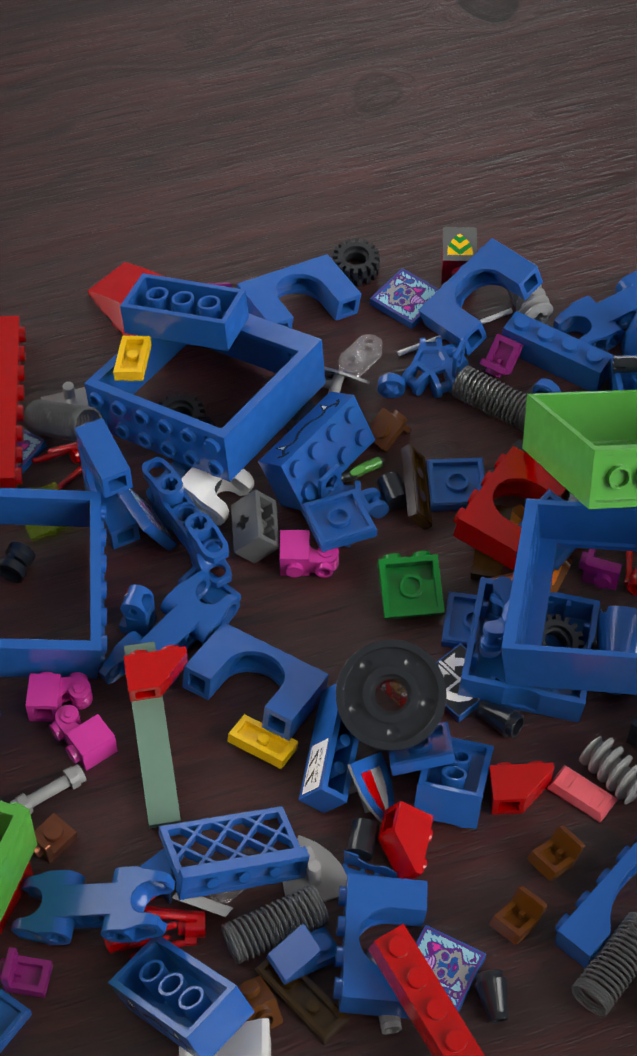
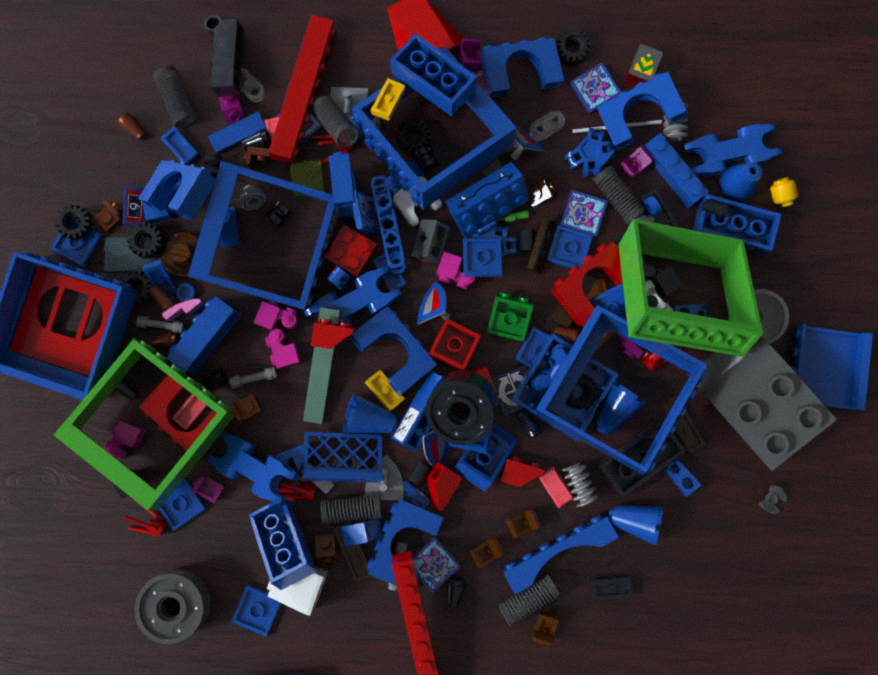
camera: 20 degrees right, 30 degrees up
blue tile [377,373,405,398] -> none
none -> red brick [324,225,378,278]
none -> blue cone [343,394,398,433]
none -> shield [417,282,450,325]
none -> red brick [429,318,481,370]
none -> tile [560,190,608,238]

